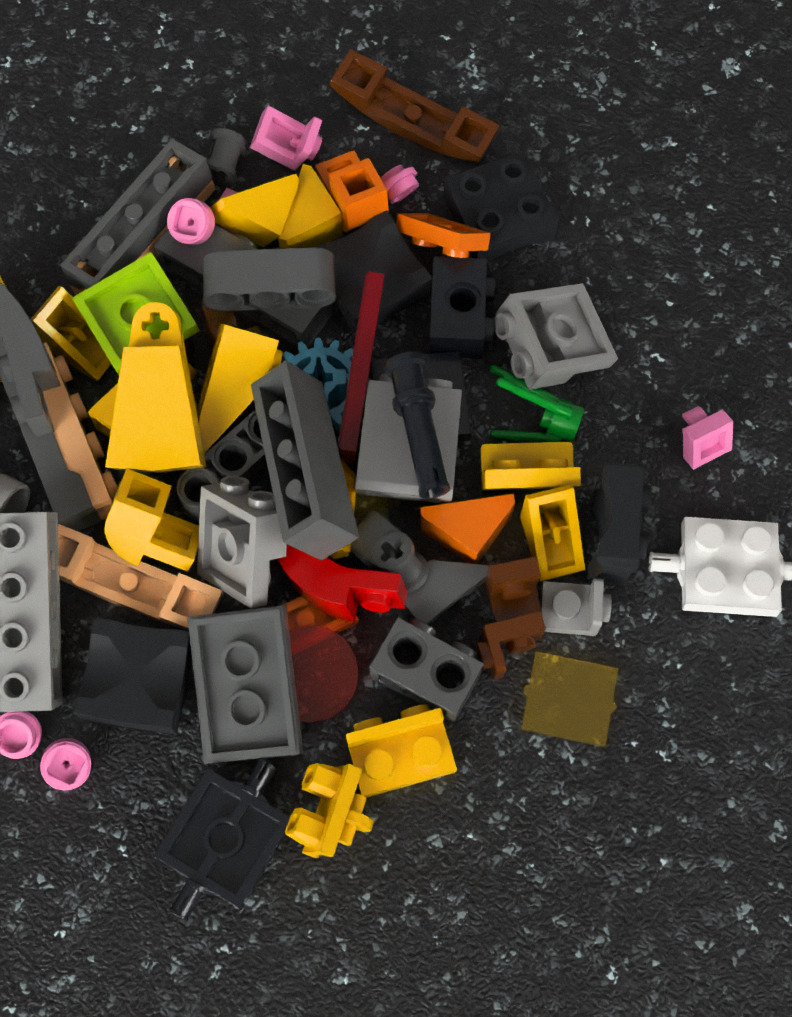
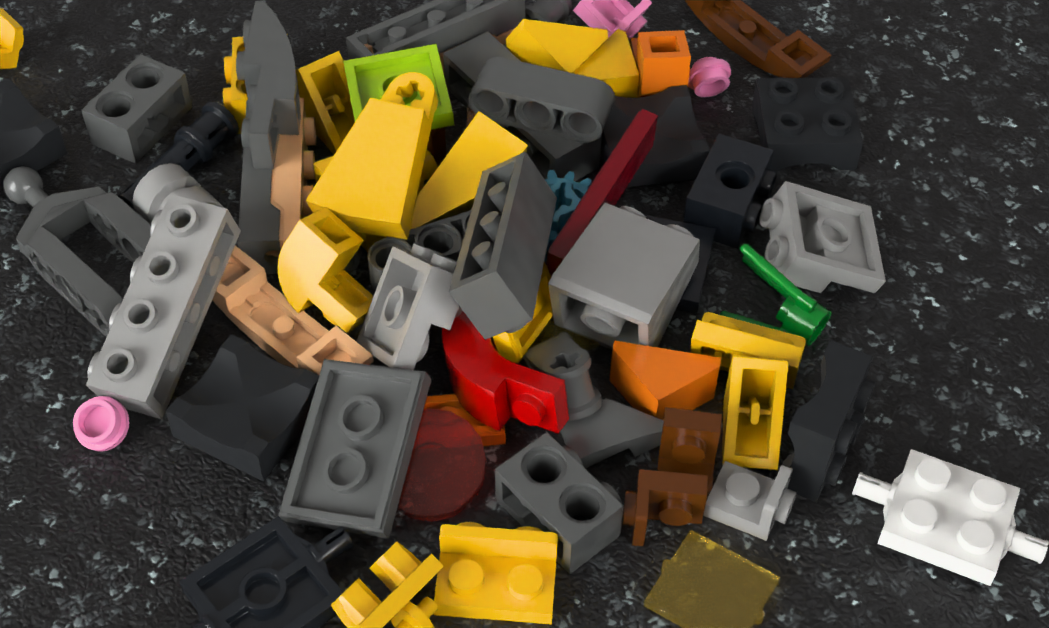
camera: 20 degrees right, 20 degrees down
bright pink tile [40,738,91,791] -> none
bright pink tile [167,198,215,245] -> none
black pin [384,352,450,499] -> none
orange plate [396,213,491,258] -> none
bright pink tile [682,406,733,470] -> none

